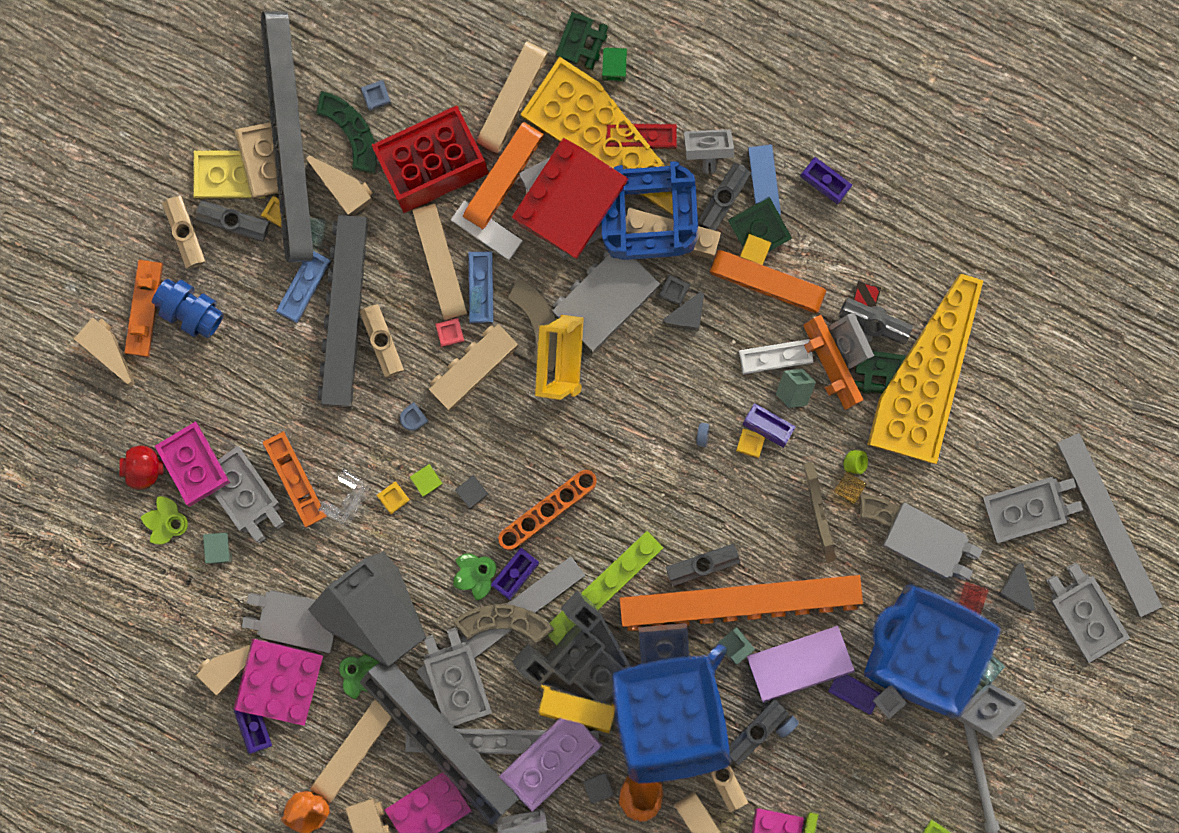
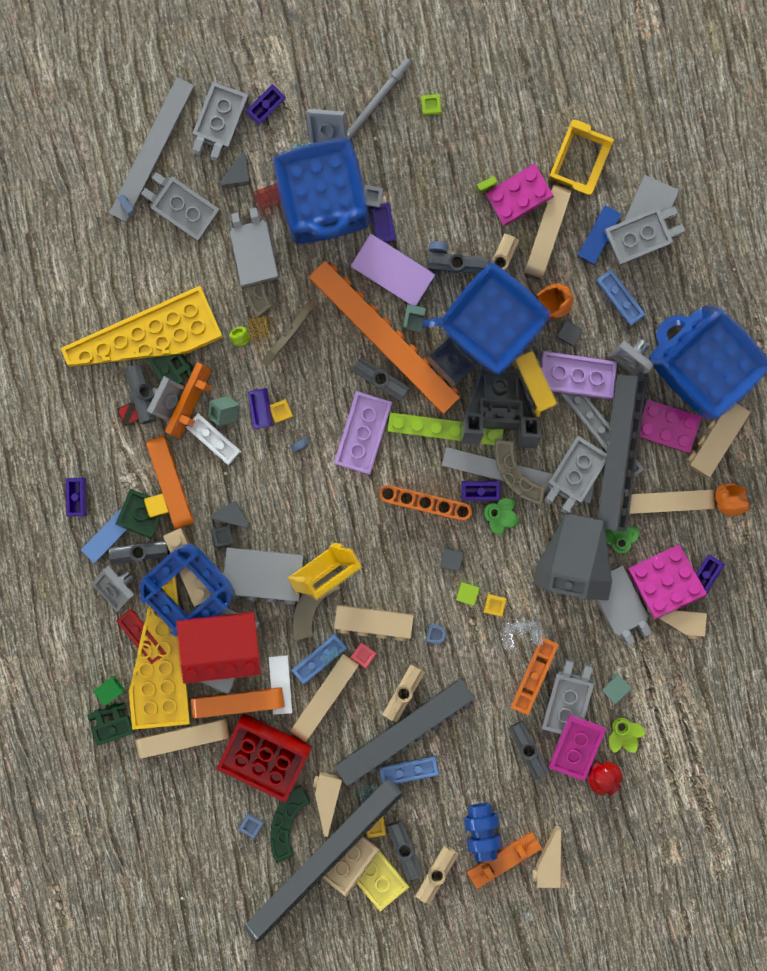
camera: 130 degrees left, 5 degrees up
none -> sand blue tile [117,194,136,217]
none -> dark purple brick [245,84,286,125]
none -> lavender tile [334,391,393,475]
none -> dark grey piece [508,721,549,780]

